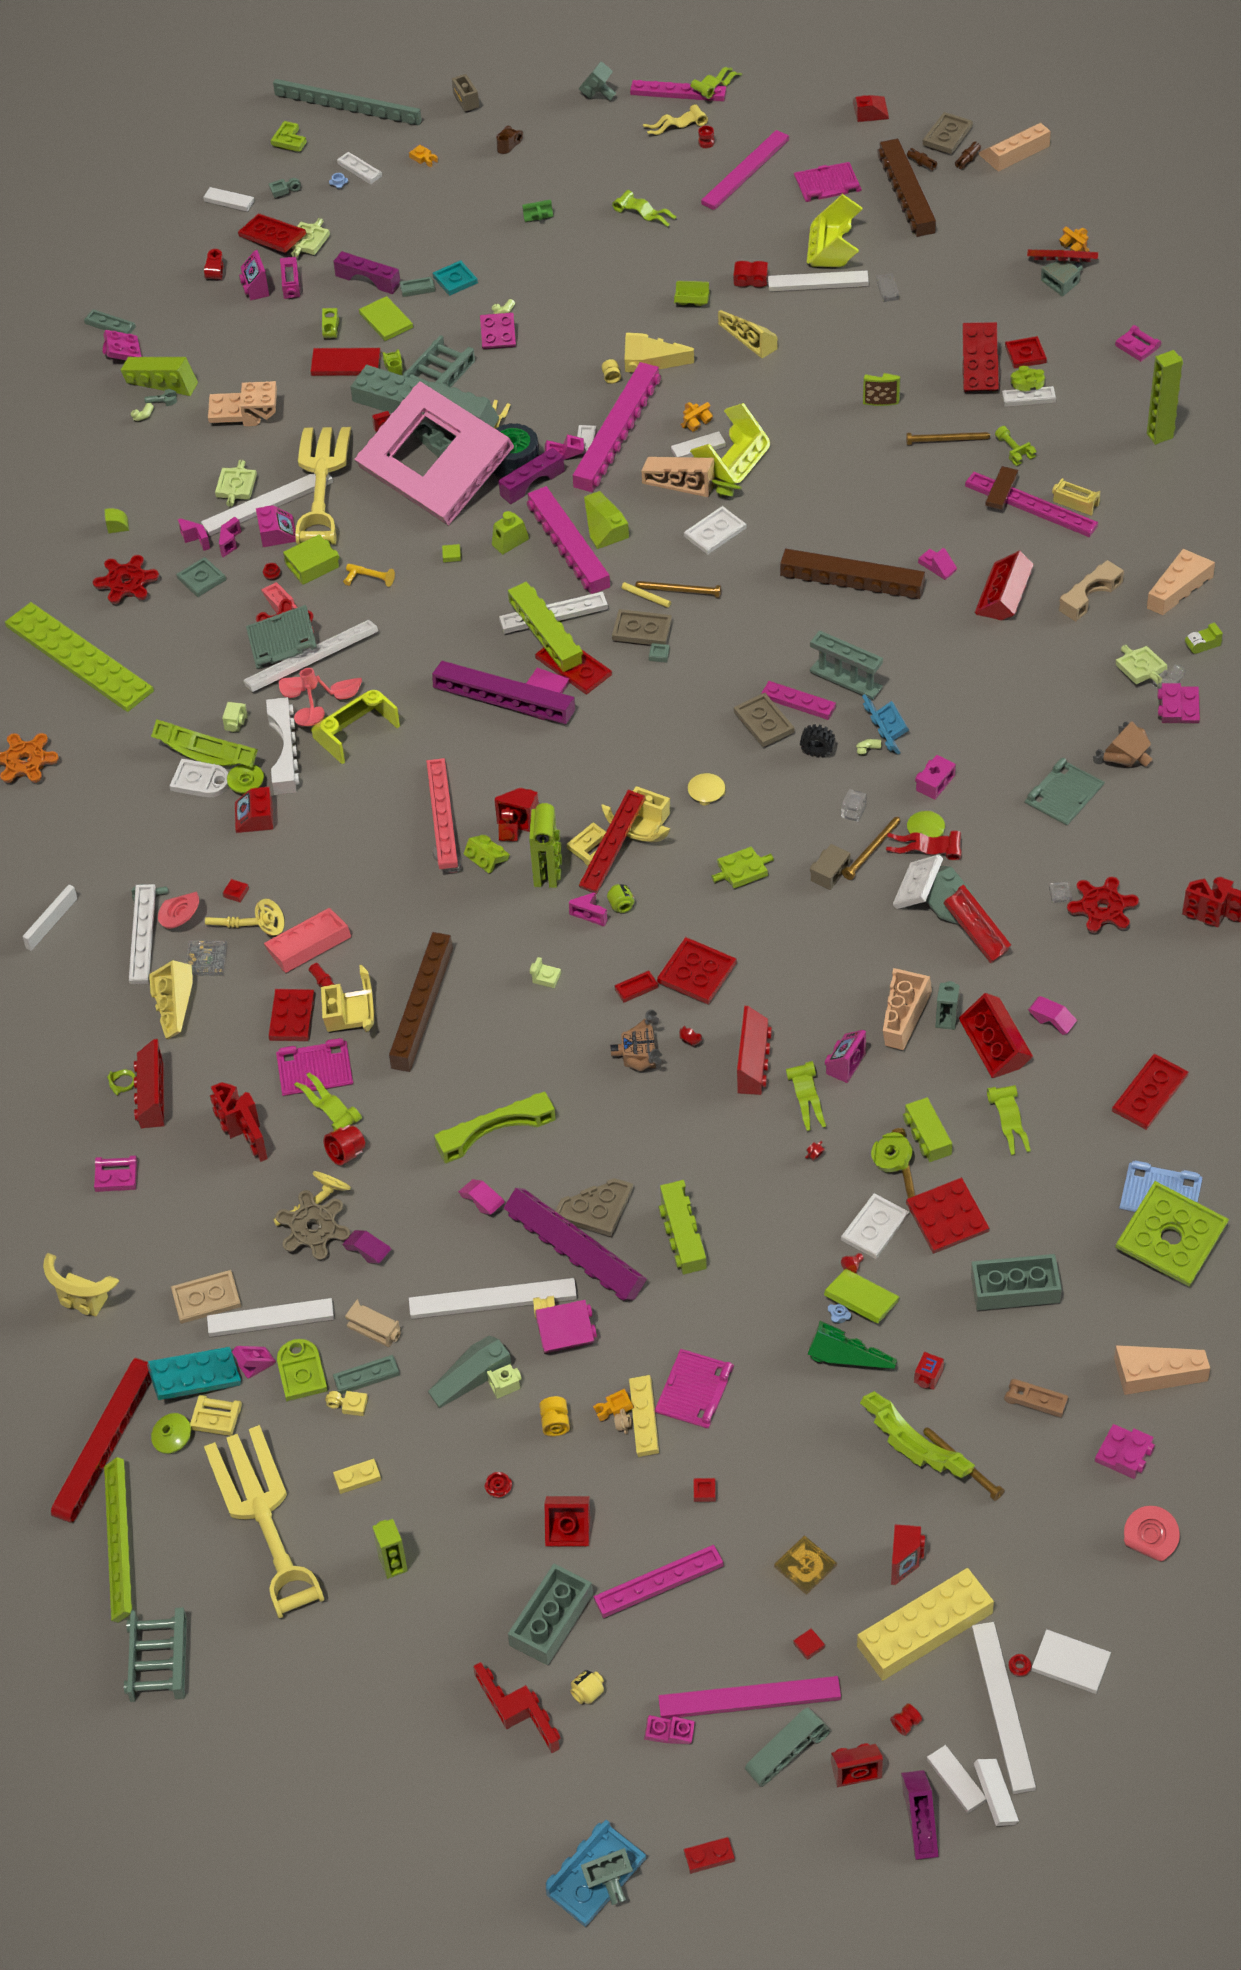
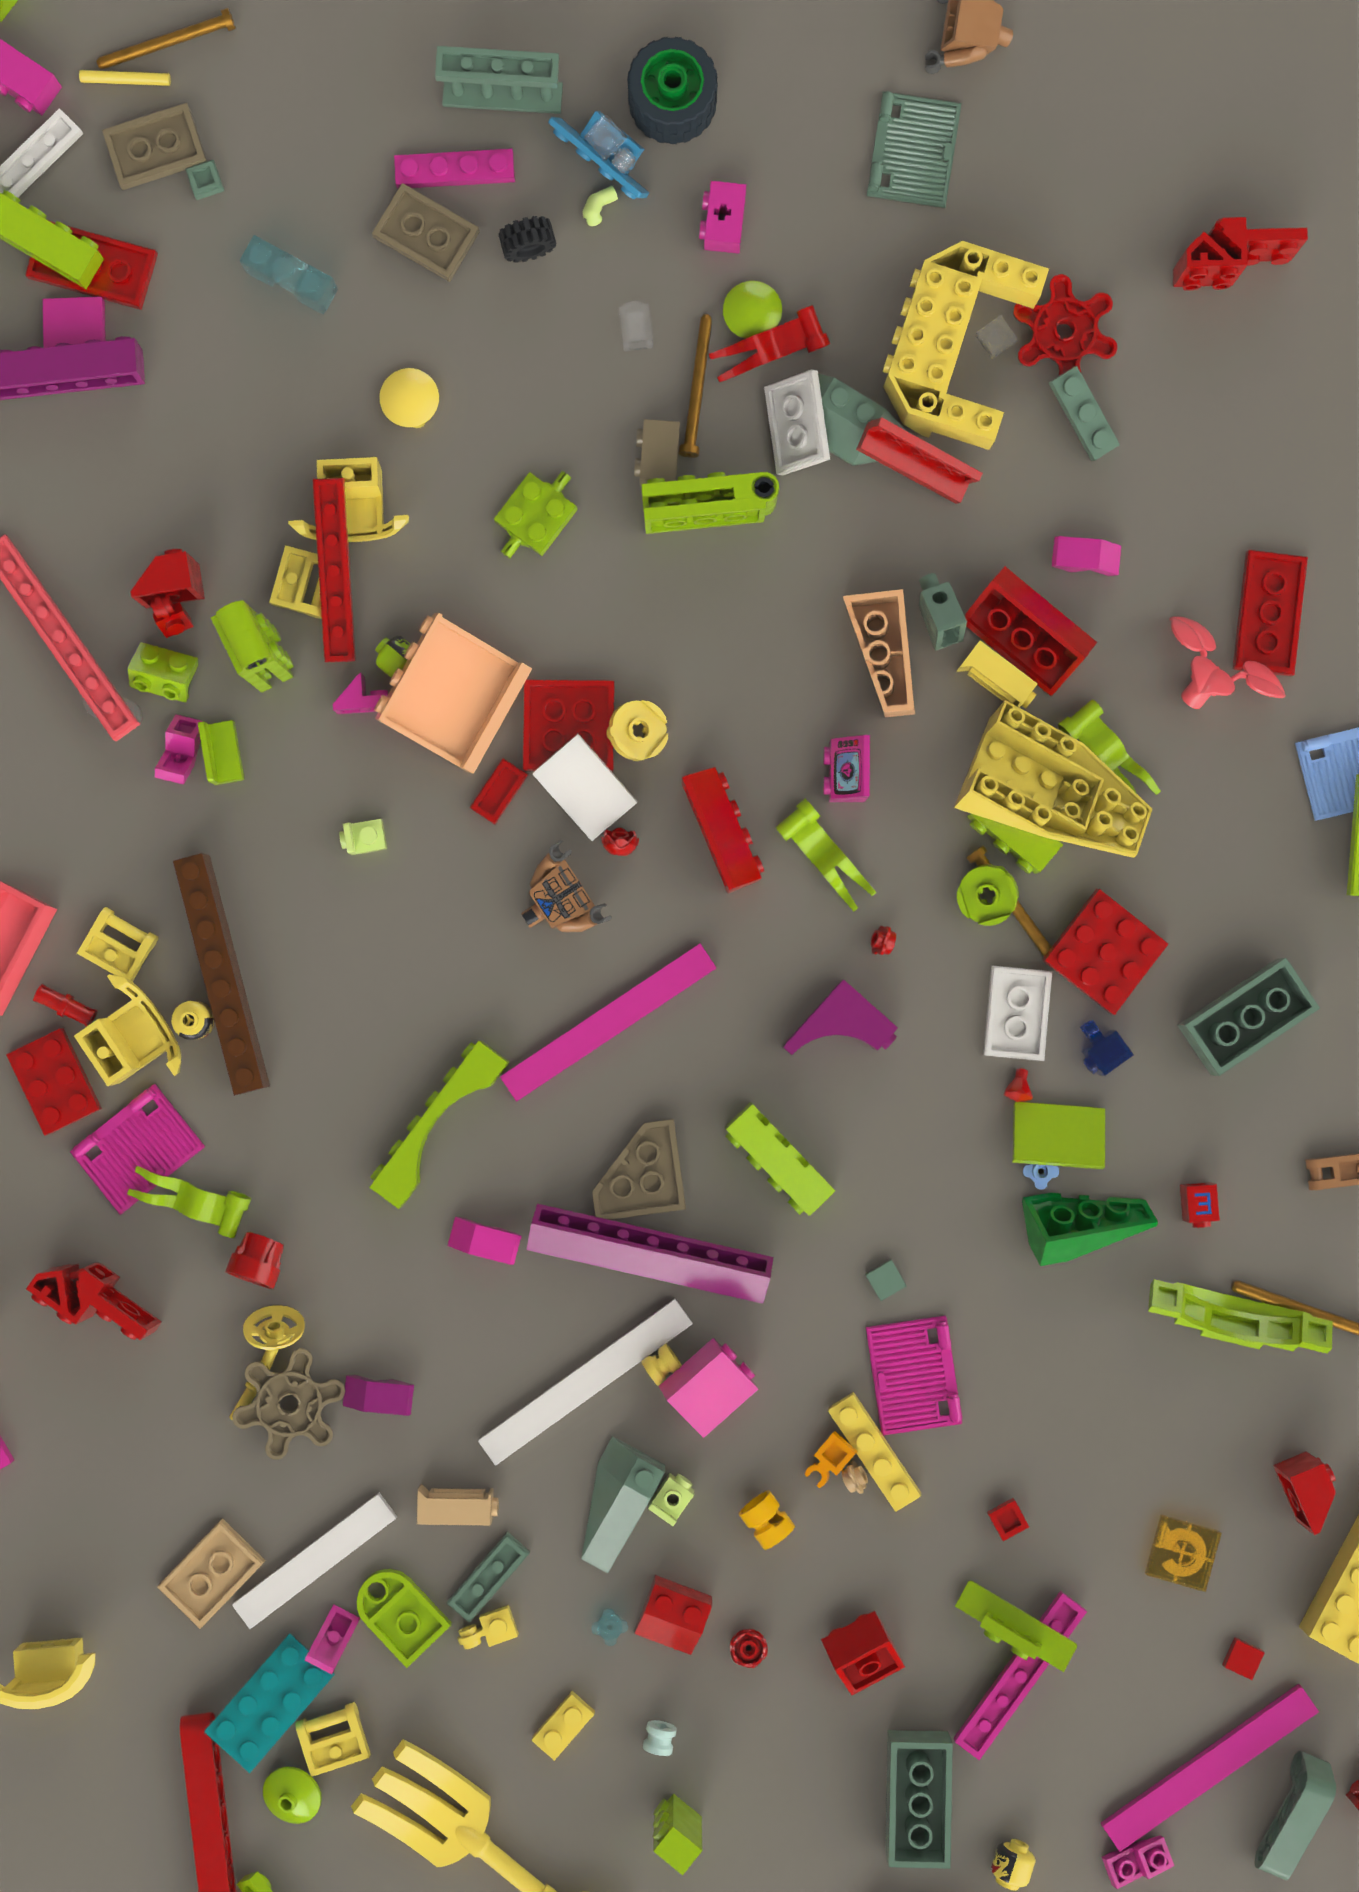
camera: 30 degrees left, 35 degrees up
none -> light yellow plate [77,907,159,982]
none -> dark pink slope [155,714,205,785]
none -> light yellow head [171,1001,215,1040]
none -> lime panel [198,720,245,785]
none -> clear light blue arch [239,235,338,315]
none -> light nougat panel [374,613,532,774]
none -> dark pink tile [500,944,717,1102]
none -> white tile [532,734,637,841]
none -> clear plate [584,115,637,174]
none -> clear light blue plate [591,1609,628,1646]
none -> light yellow plate [607,700,668,761]
none -> black wheel [627,36,718,144]
none -> red slope [634,1575,712,1655]
none -> lime hinge [641,472,779,534]
none -> light aqua wheel [643,1720,677,1756]
none -> magenta arch [782,979,898,1055]
none -> sand green tile [865,1259,907,1301]
none -> light yellow wedge [882,241,1049,450]
none -> light yellow wedge [954,700,1152,858]
none -> lime bracket [955,1580,1077,1672]
none -> light yellow window [956,641,1037,709]
none -> sand green plate [1049,366,1120,461]
none -> clear blue brick [1080,1020,1134,1076]
none -> coral plant [1169,617,1286,709]

